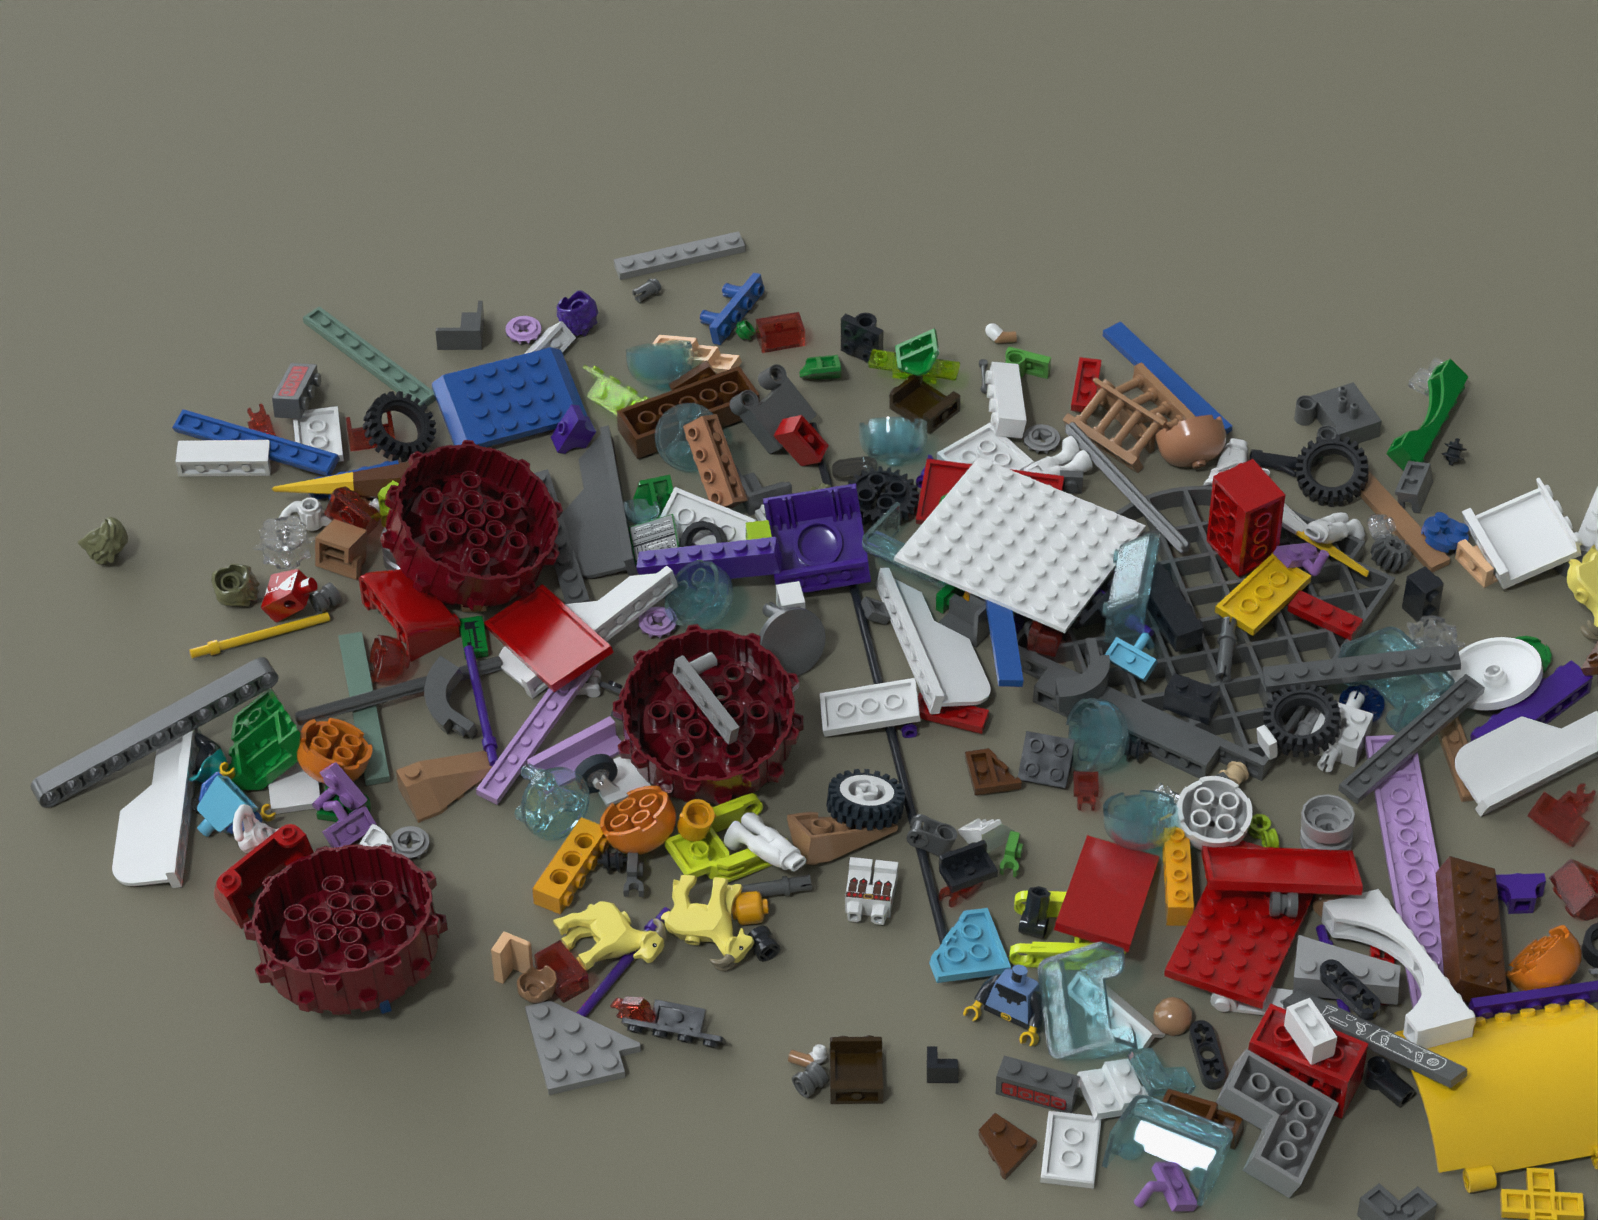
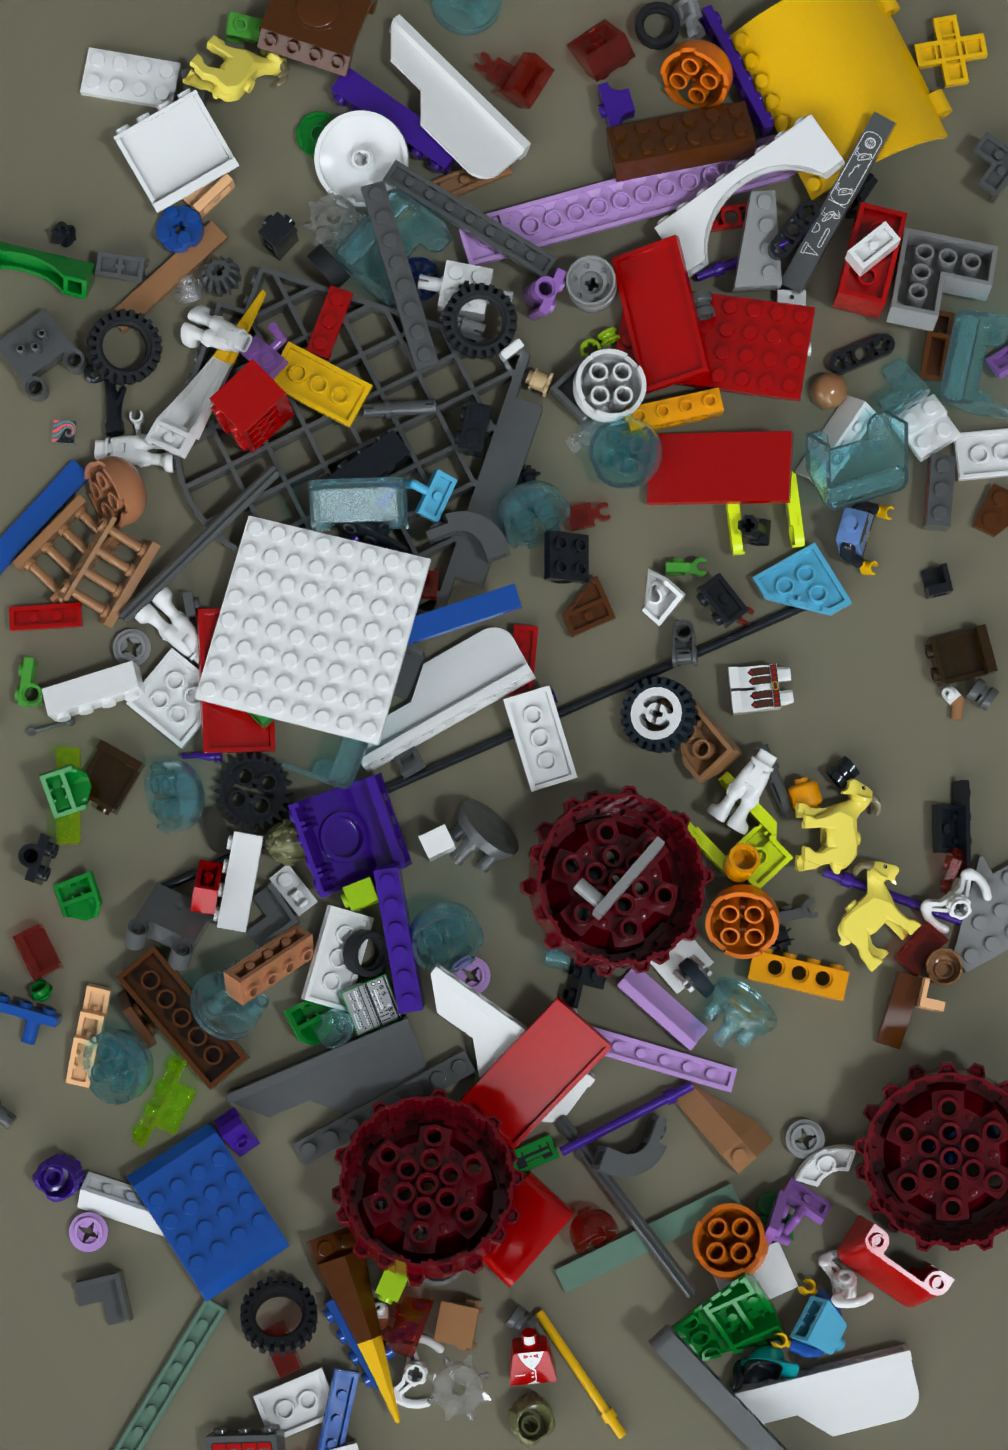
camera: 100 degrees left, 35 degrees up
none -> tile [51,419,78,446]
none -> white brick [213,830,264,932]
none -> black tyre [307,244,351,288]
none -> medium lavender plate [522,268,566,321]
none -> reddish brown slope [876,971,923,1049]
none -> white piece [920,868,992,934]

